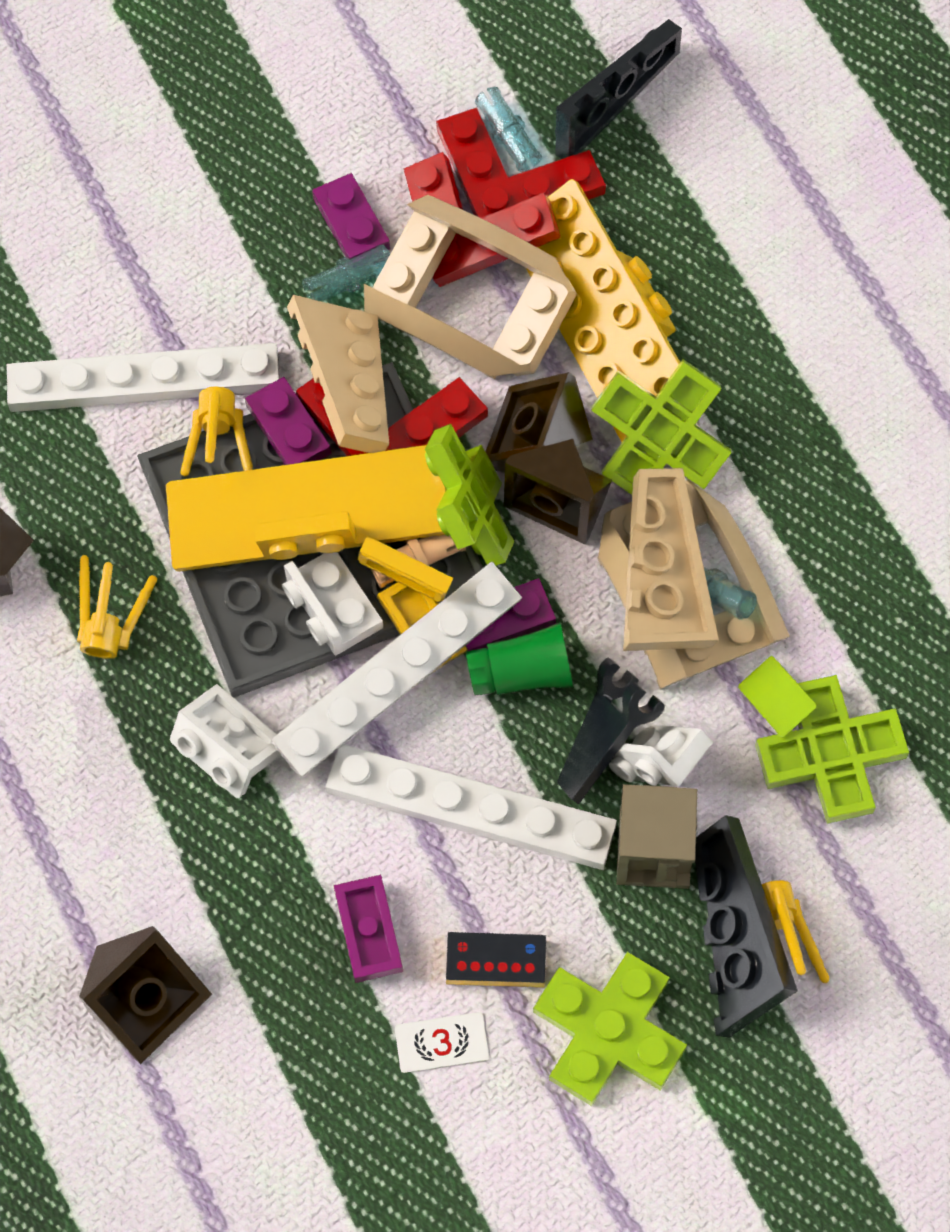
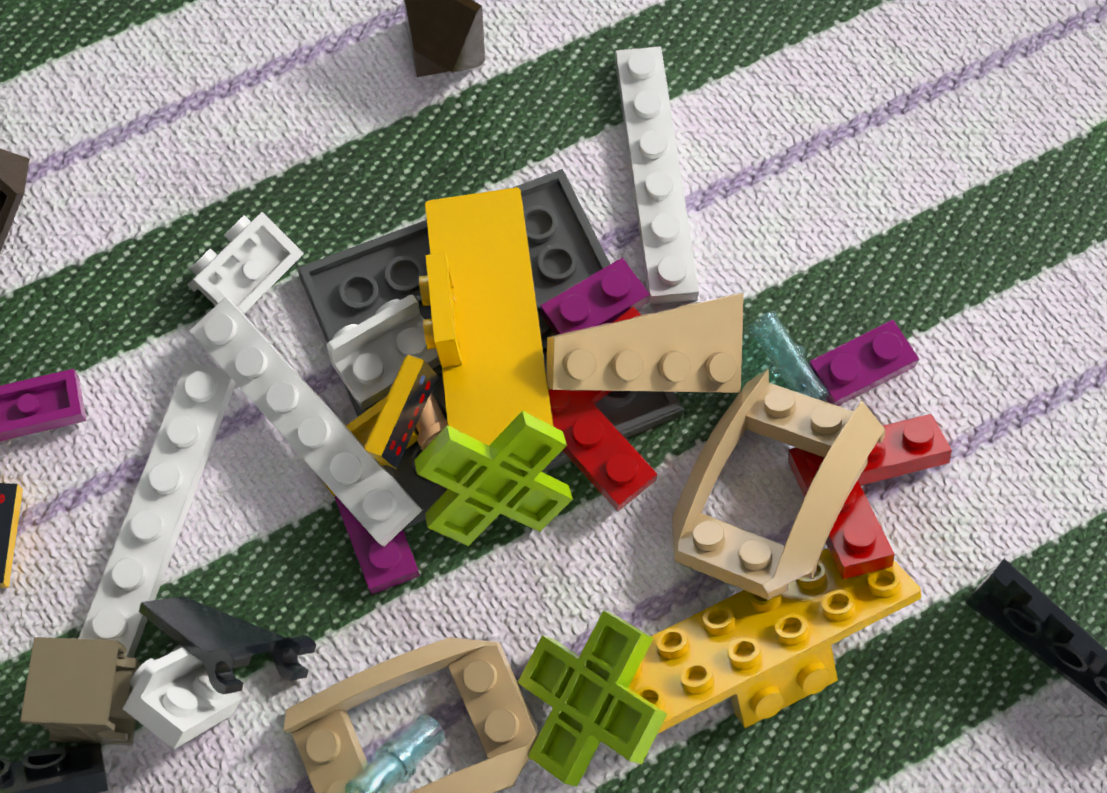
camera: 85 degrees right, 0 degrees up
yellow plant [77,555,157,659] -> none
yellow plant [180,386,253,477] -> none
red plate [436,107,606,218] -> none
green plant [466,622,573,696] -> none
clear light blue pin [475,86,542,172] -> none
dark brown slope [485,372,593,473] -> none
dark brown slope [503,439,612,545] -> none
tan wing [623,468,719,651] -> none

